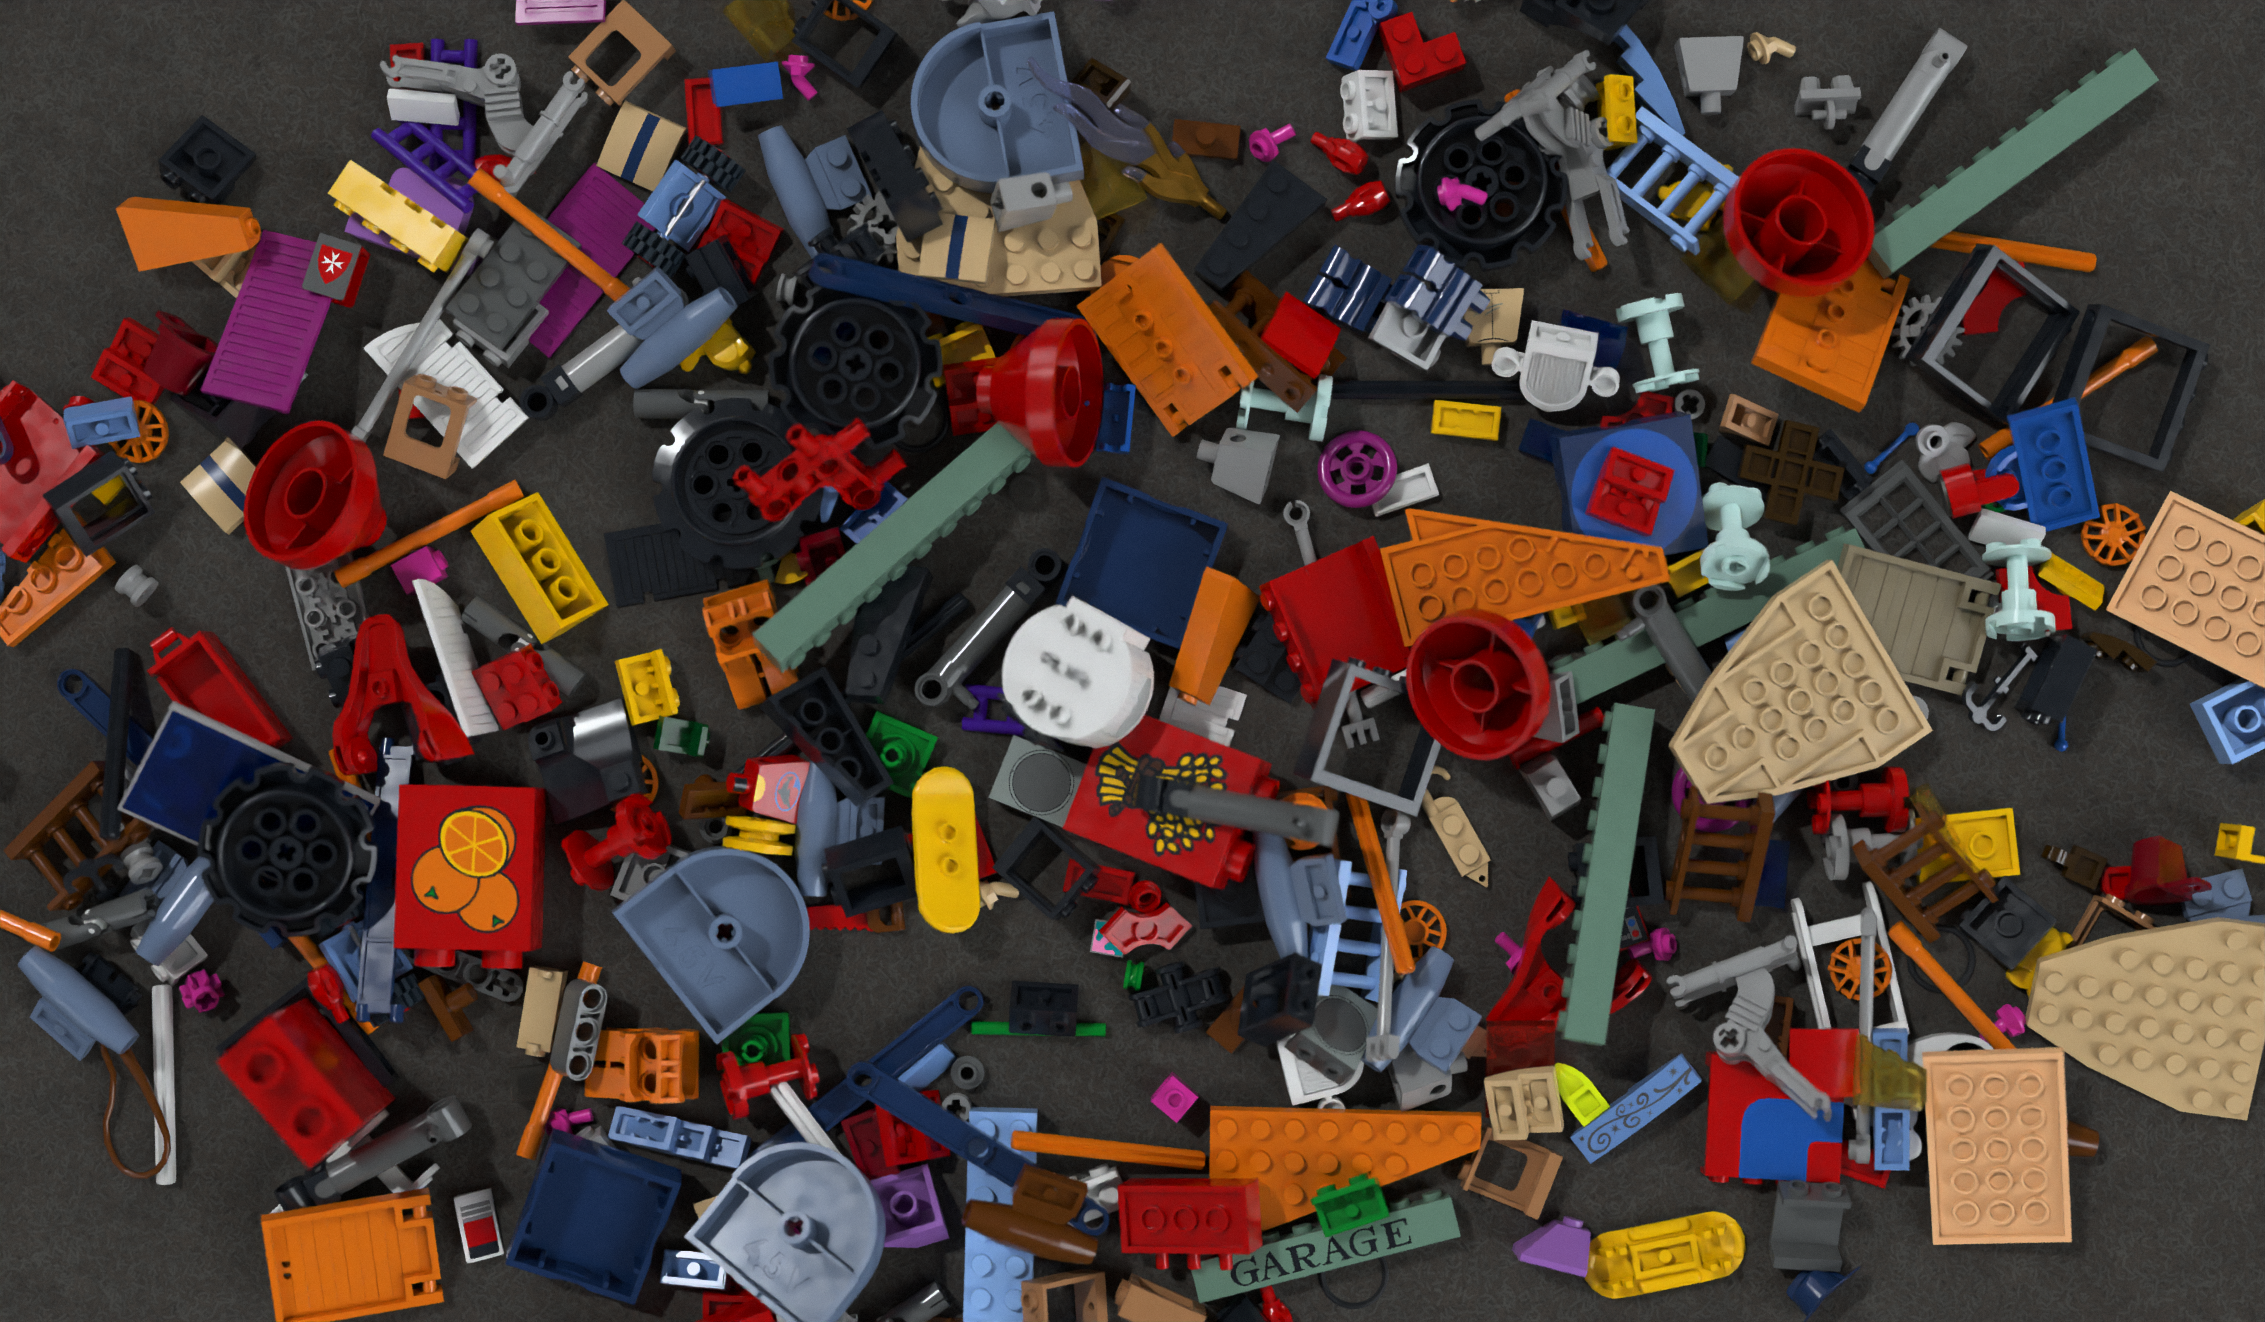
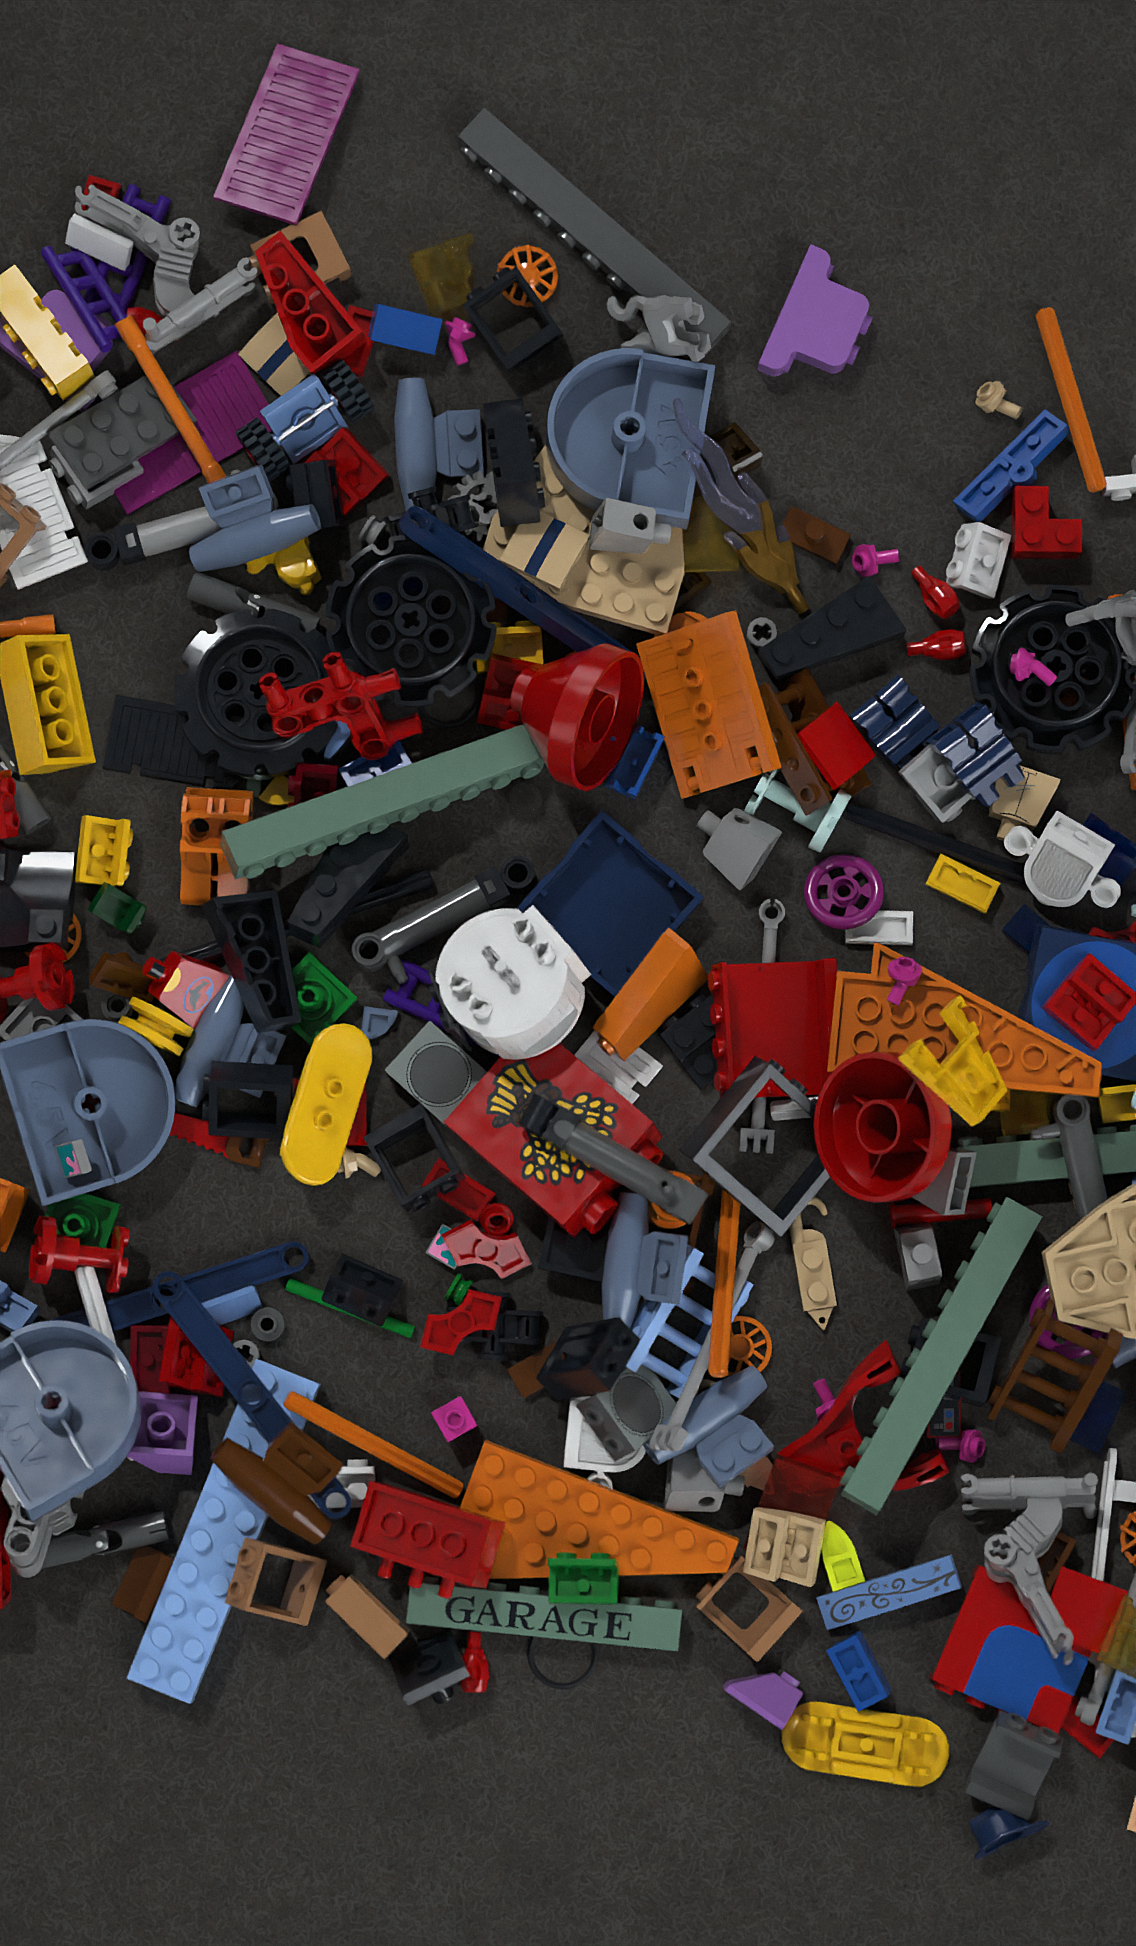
camera: 15 degrees right, 5 degrees down
none -> tile [55,1138,92,1178]
none -> red wedge [255,230,367,374]
none -> sand blue tile [361,1006,398,1040]
none -> red tile [420,1289,502,1355]
none -> light grey bush [747,617,777,649]
none -> blue hinge [826,1630,892,1711]
none -> dark pink plate [886,957,921,1006]
none -> yellow wing [899,995,1008,1126]

